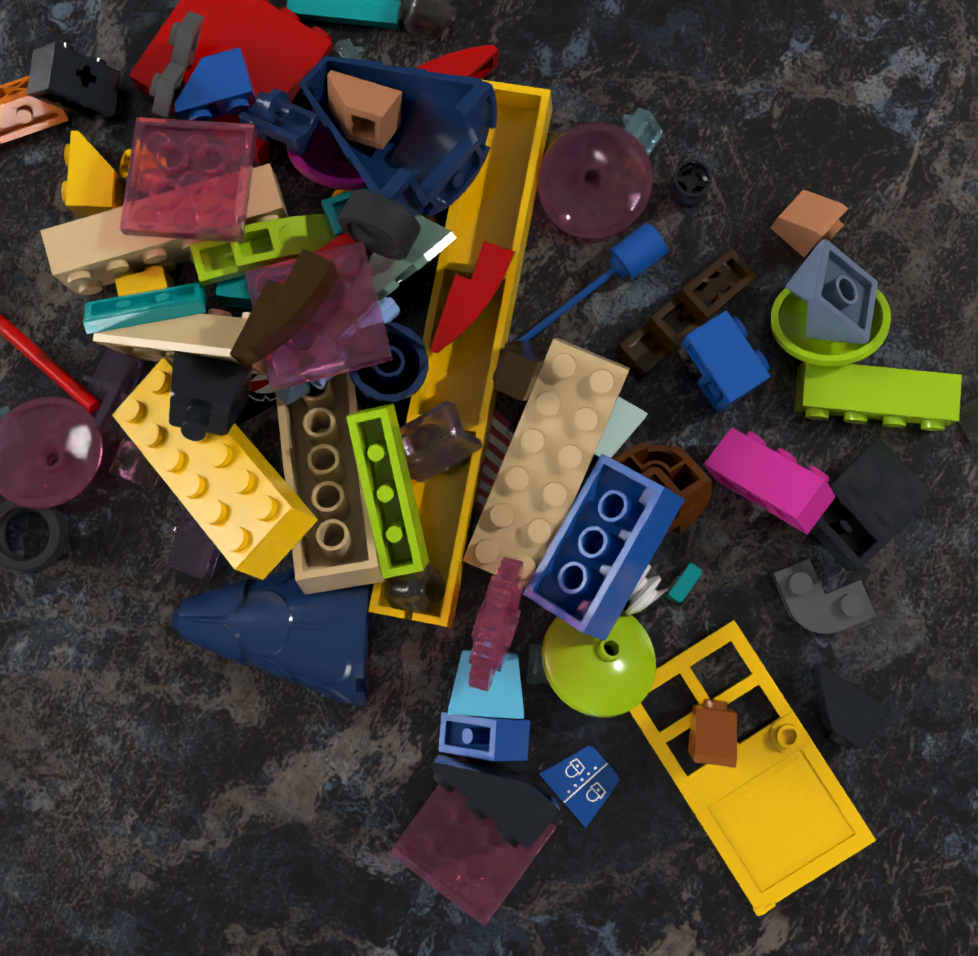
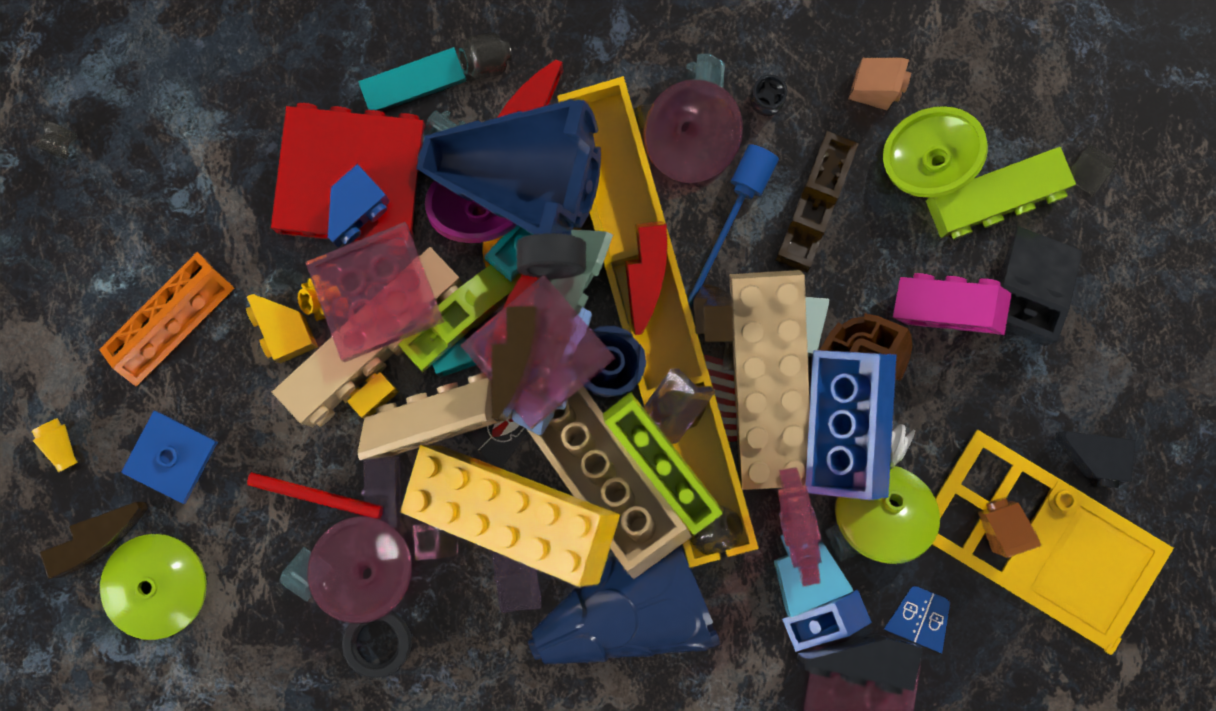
camera: 30 degrees left, 0 degrees up
black brick [27,41,121,121] -> none
teal tile [83,282,206,334] -> none
dark grey plate [149,11,204,118] -> none
black torso [169,351,253,441] -> none
dark blue hips [238,89,320,156] -> none
nougat slope [327,70,402,150] -> none
teal tile [664,562,702,603] -> none
blue brick [681,310,771,414] -> none
dark grey plate [771,558,876,634] -> none
sand blue slope [785,238,878,344] -> none

